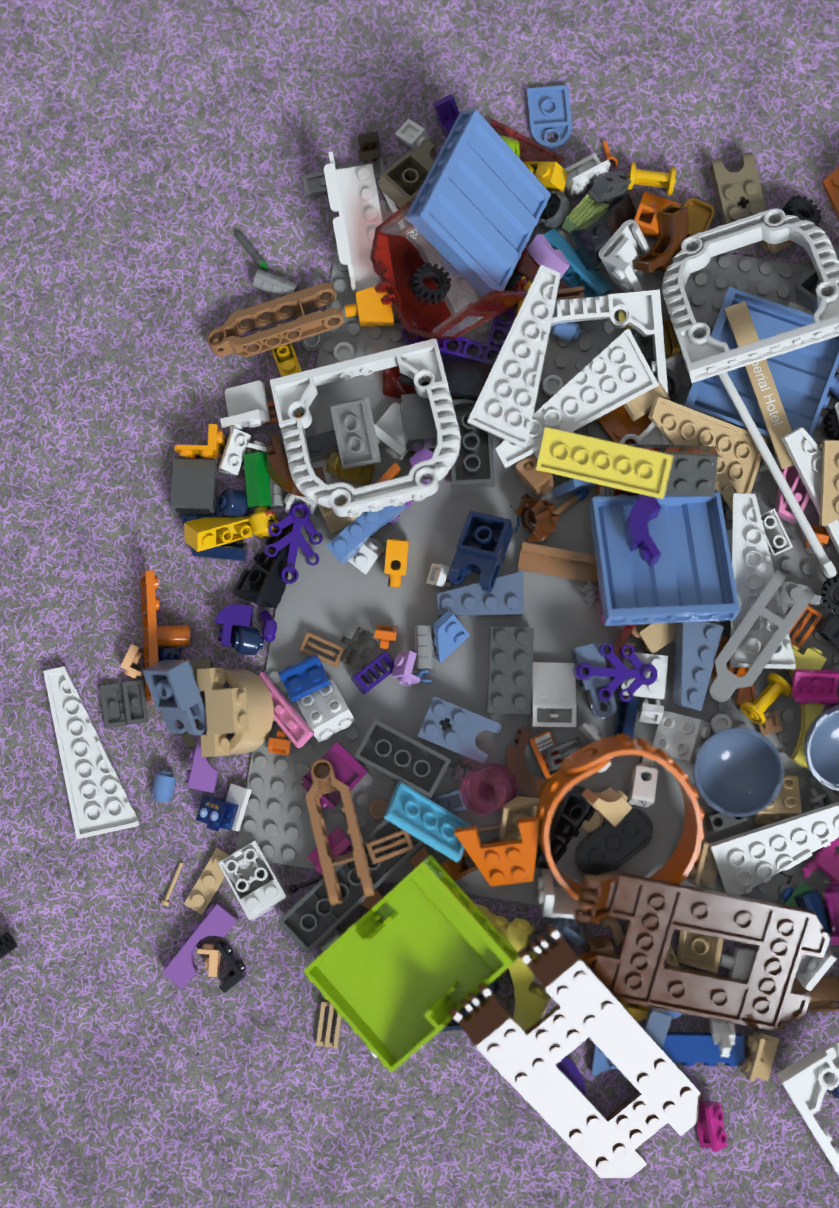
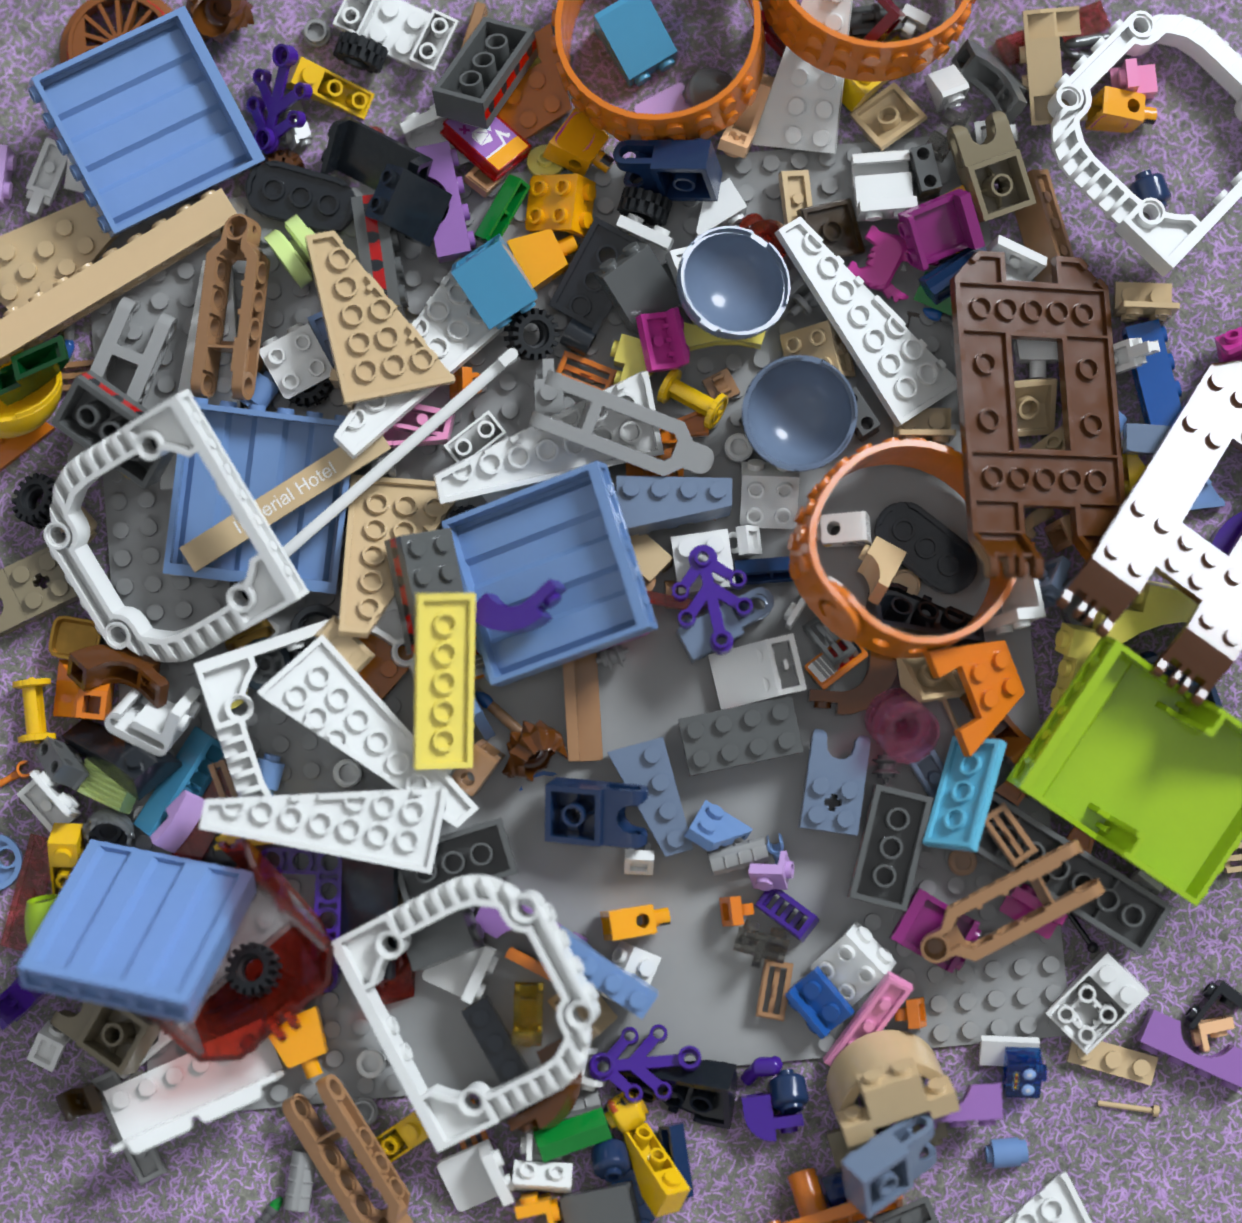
camera: 105 degrees left, 0 degrees up
light grey tile [330,397,381,470] -> none

